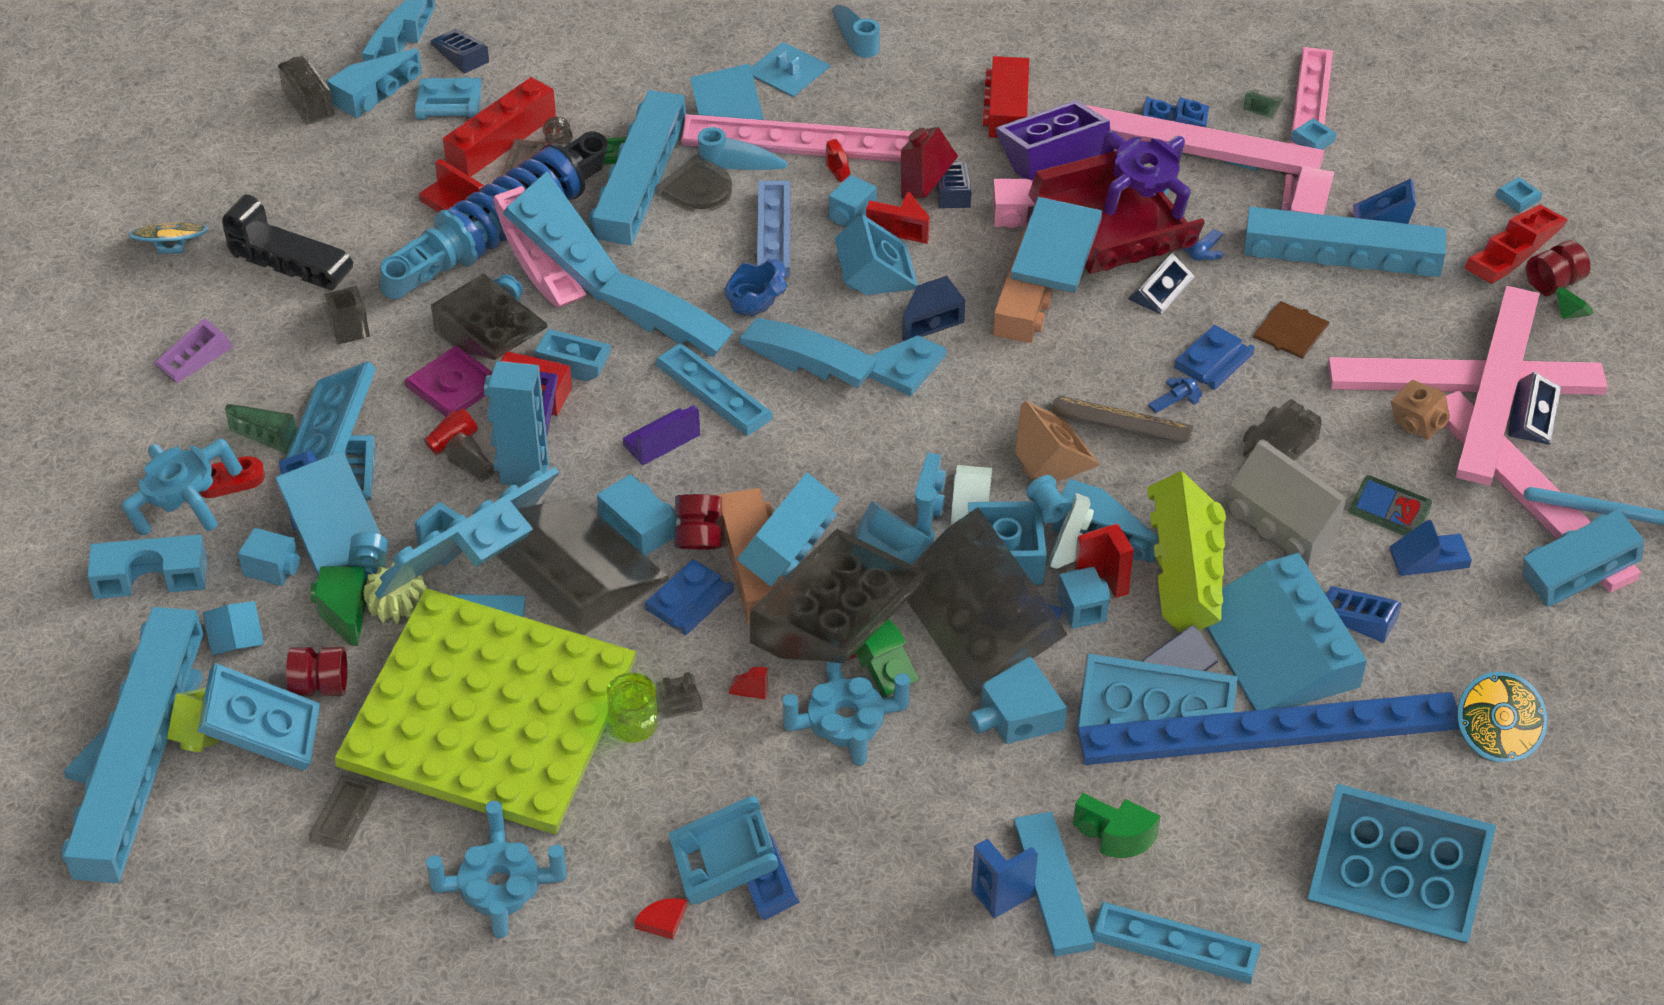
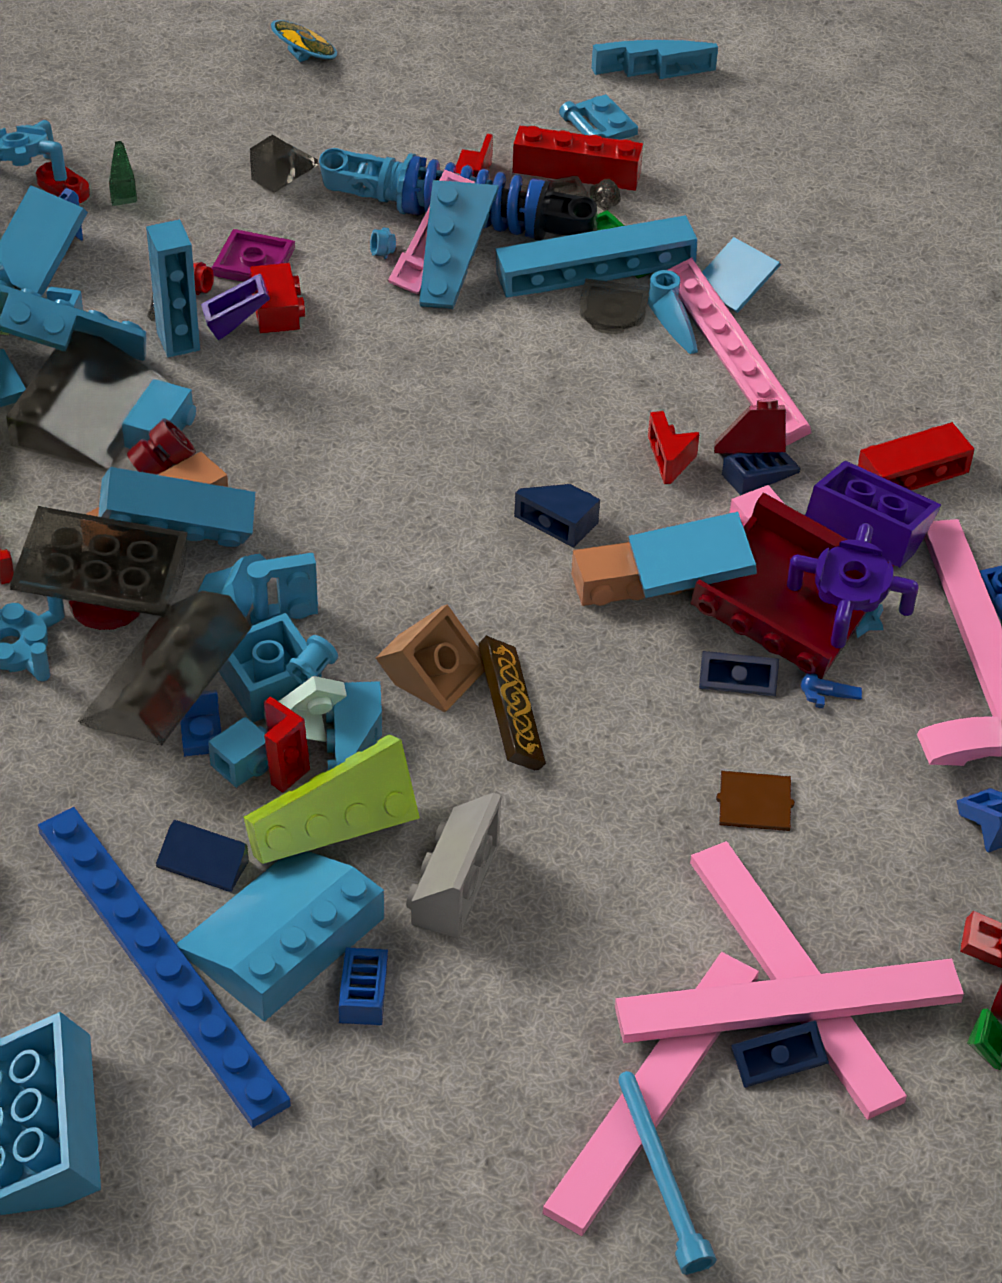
camera: 60 degrees right, 0 degrees up
medium lavender slope [154,318,233,383] -> none
black beam [222,194,353,291] -> none
clear smoke brick [278,56,335,125] -> none
dark azure tile [279,361,376,476] -> none
dark azure slope [327,48,422,118] -> none
dark azure slope [344,435,376,500] -> none
dark blue slope [430,28,489,74] -> none
clear smoke slope [431,273,548,360] -> none
dark azure slope [535,329,611,381] -> none
dark azure slope [597,272,734,357] -> none
dark purple panel [623,405,700,465] -> none
blue plate [645,559,734,635] -> none
dark azure tile [655,343,773,436] -> none
blue hair [724,259,788,316] -> none
dark azure slope [739,318,877,389] -> none
dark azure piece [751,42,831,97] -> none
medium blue plate [757,181,790,277] -> none
red tile [826,138,851,182] -> none
dark azure brick [829,175,877,227] -> none
dark azure piece [833,5,880,58] -> none
dark azure slope [834,214,918,295] -> none
green brick [846,617,919,697] -> none
dark azure wing [868,335,947,396] -> none
light aqua slope [951,465,992,526] -> none
dark azure torso [969,656,1067,744] -> none
dark azure wing [1077,653,1238,730] -> none
blue piece [1148,377,1202,413] -> none
blue plate [1174,324,1255,391] -> none
dark azure brick [1243,207,1446,277] -> none
clear smoke brick [1243,399,1322,461] -> none
slope [1349,475,1432,536] -> none
blue slope [1389,520,1472,576] -> none
medium nougat brick [1390,379,1450,440] -> none
shield [1457,672,1548,762] -> none
dark azure brick [1523,509,1644,607] -> none

